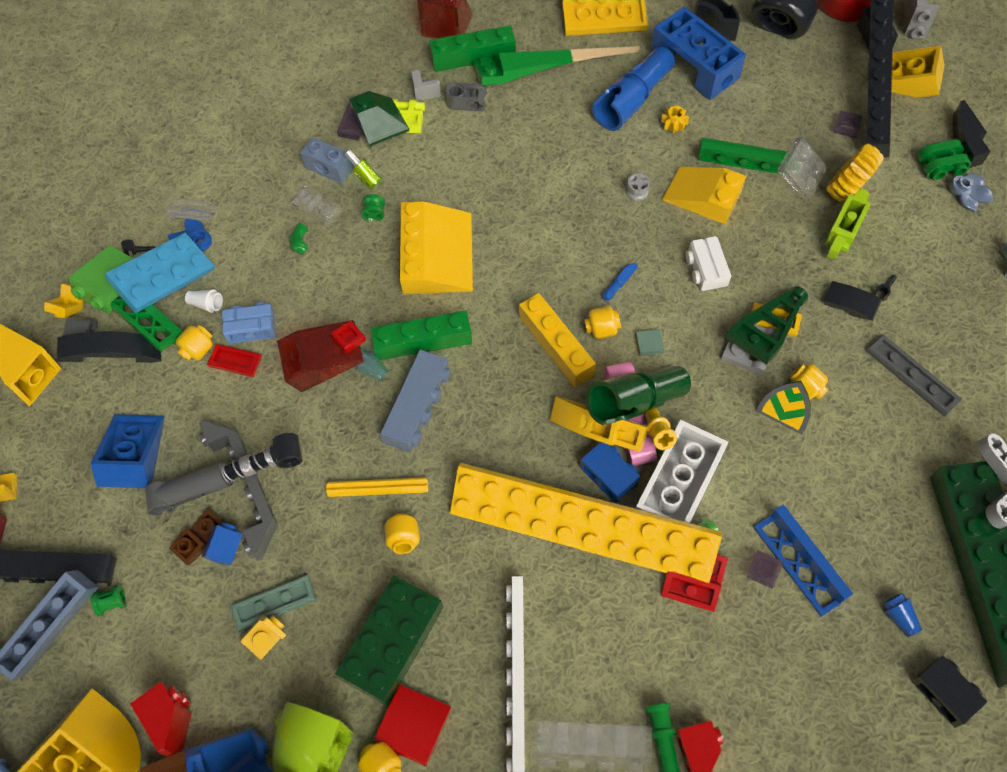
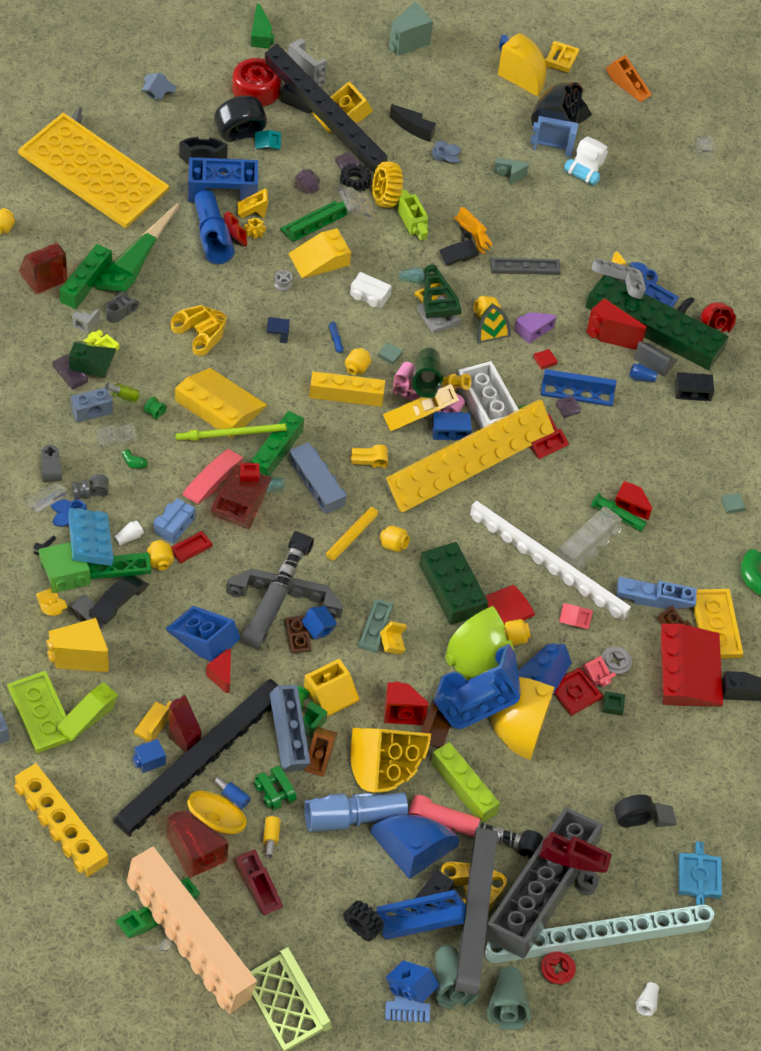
camera: 60 degrees left, 10 degrees down
green brick [917,140,971,180] -> none
none -> dark grey piece [42,444,62,482]
none -> dark grey wheel [71,479,90,500]
none -> dark grey wheel [89,474,109,497]
none -> yellow connector [171,305,227,356]
none -> lime bar [175,423,287,441]
none -> coral slope [183,449,244,504]
none -> red slope [206,649,231,693]
none -> red slope [224,212,247,247]
none -> yellow slope [237,188,268,218]
none -> teal panel [255,130,281,150]
none -> dark blue panel [266,317,290,343]
none -> head [295,169,320,194]
none -> green panel [303,701,328,737]
none -> yellow slope [304,659,359,717]
none -> dark orange slope [304,727,338,777]
none -> black tyre [340,163,371,193]
none -> yellow piece [351,444,388,468]
none -> clear light blue cone [399,267,424,284]
none -> light orange arm [454,207,493,254]
none -> medium lavender slope [515,312,556,344]
none -> red tile [533,349,558,370]
none -> red slope [586,298,647,350]
none -> dark grey slope [634,341,678,377]

